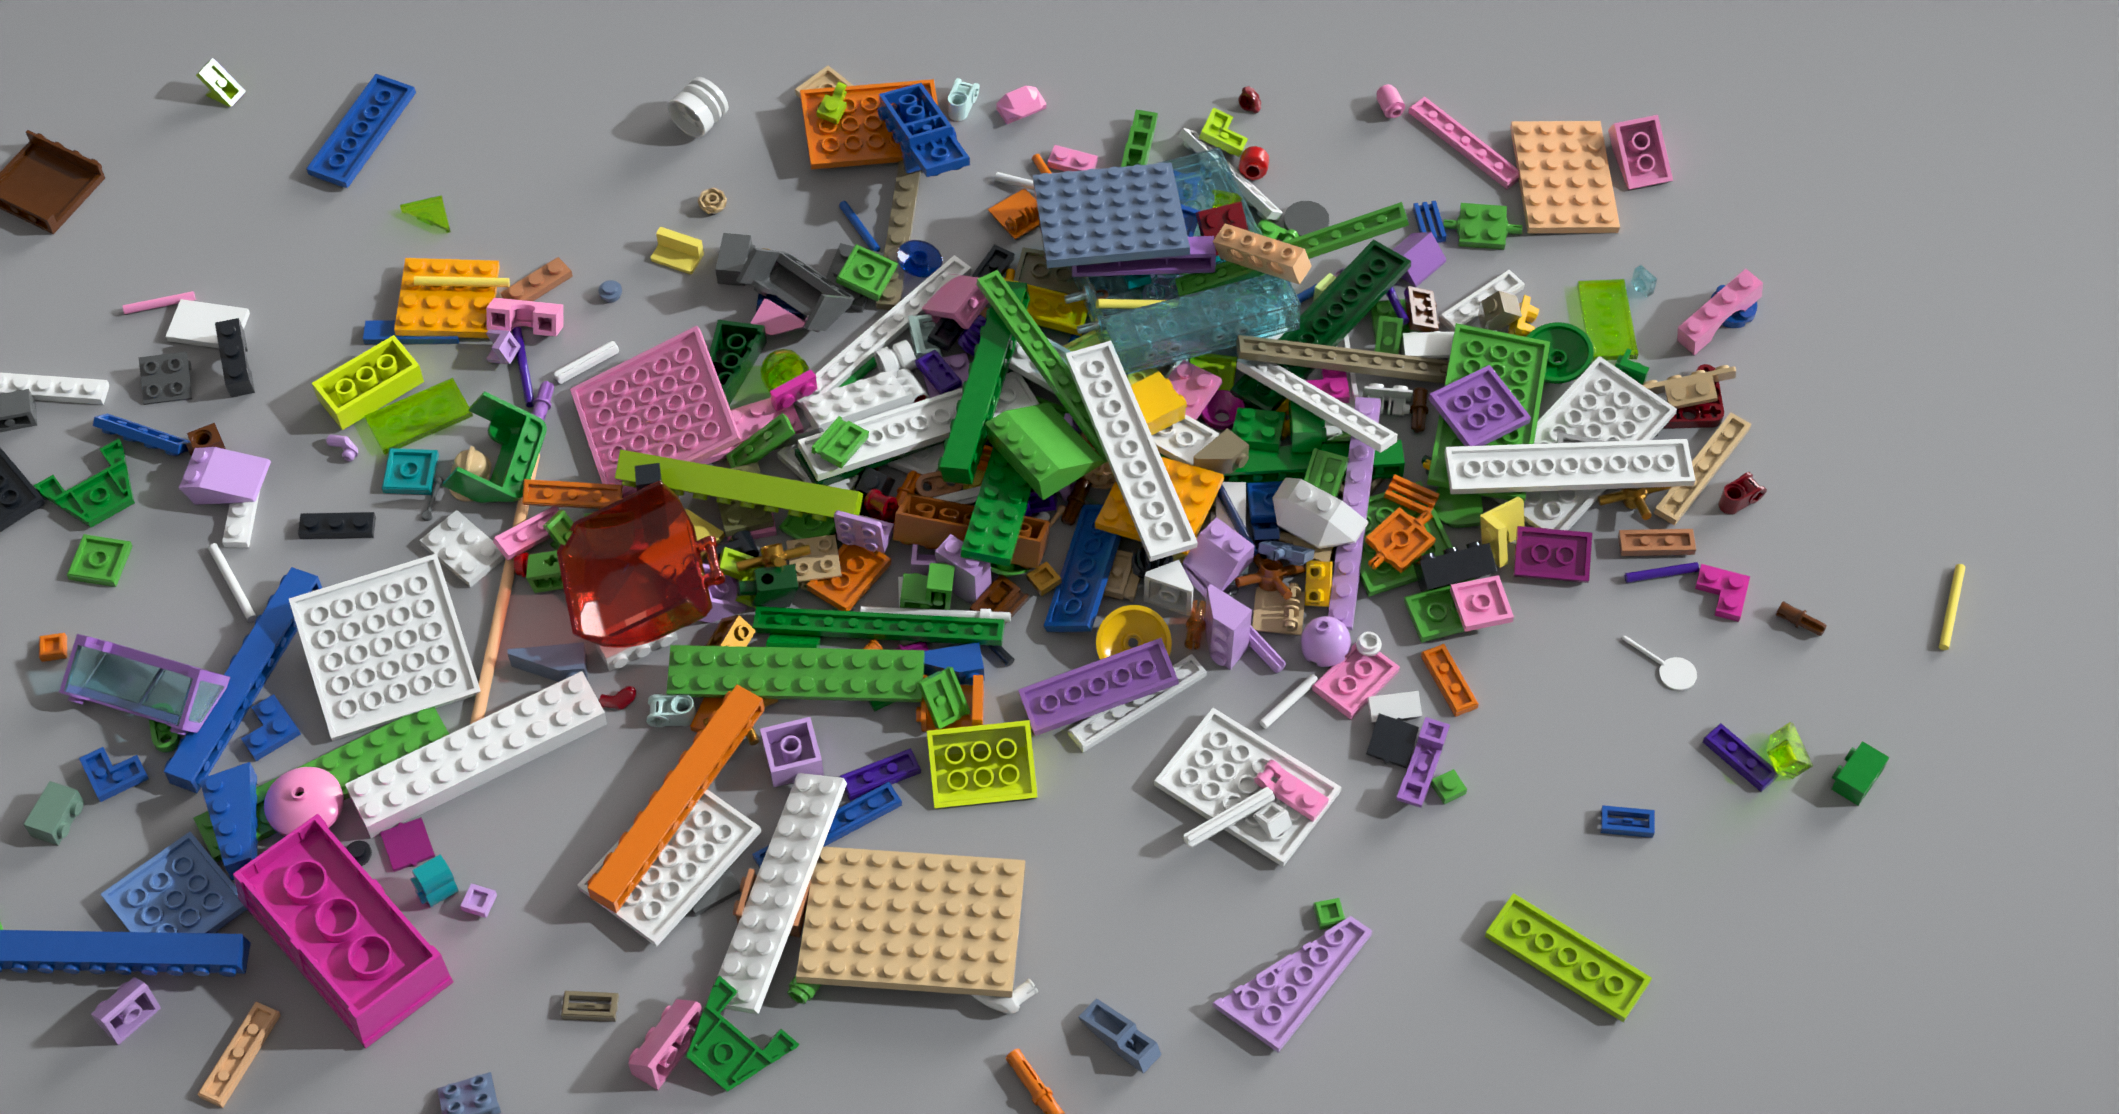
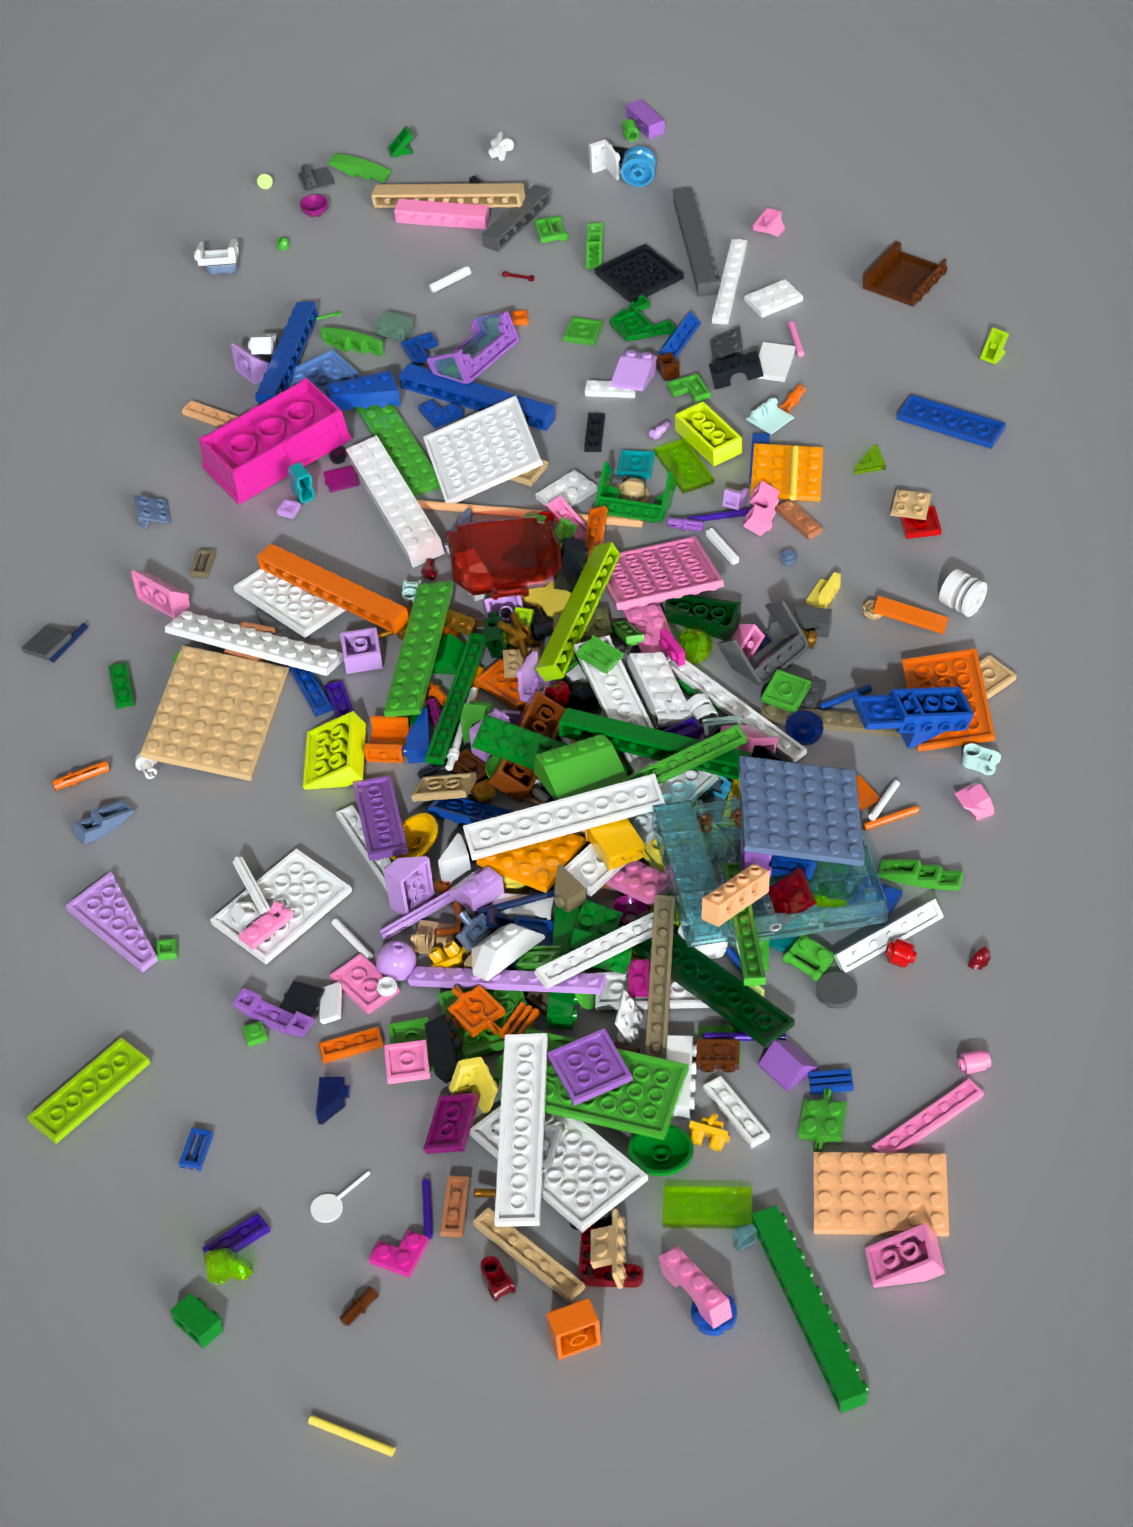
camera: 100 degrees right, 10 degrees down
white bar [208,543,257,622] -> none
bright pink dish [264,767,344,836] -> none
green wing [685,976,800,1092] -> none
lime plate [816,82,847,124] -> none
bright green plate [917,666,971,729] -> none
bright pink plate [1047,145,1098,172] -> none
light yellow bar [1096,299,1188,310] -> none
lime plate [1199,107,1248,157] -> none
bright green plate [1375,316,1403,354] -> none
dark tan slope [1478,291,1522,331] -> none
green bracket [1615,348,1649,385] -> none
none -> green plate [108,662,135,709]
none -> white arch [248,333,279,354]
none -> clear blue slope [316,1077,350,1124]
none -> bright green slope [320,327,384,357]
none -> tan tile [411,773,477,802]
none -> orange brick [546,1298,601,1360]
none -> bright green plate [666,373,711,403]
none -> white plate [744,279,803,318]
none -> light aqua hinge [746,398,794,435]
none -> green brick [752,1205,869,1413]
none -> orange pin [780,384,806,413]
none -> orange tile [873,596,949,634]
none -> tan hinge [890,489,932,520]
none -> red plate [900,506,942,539]

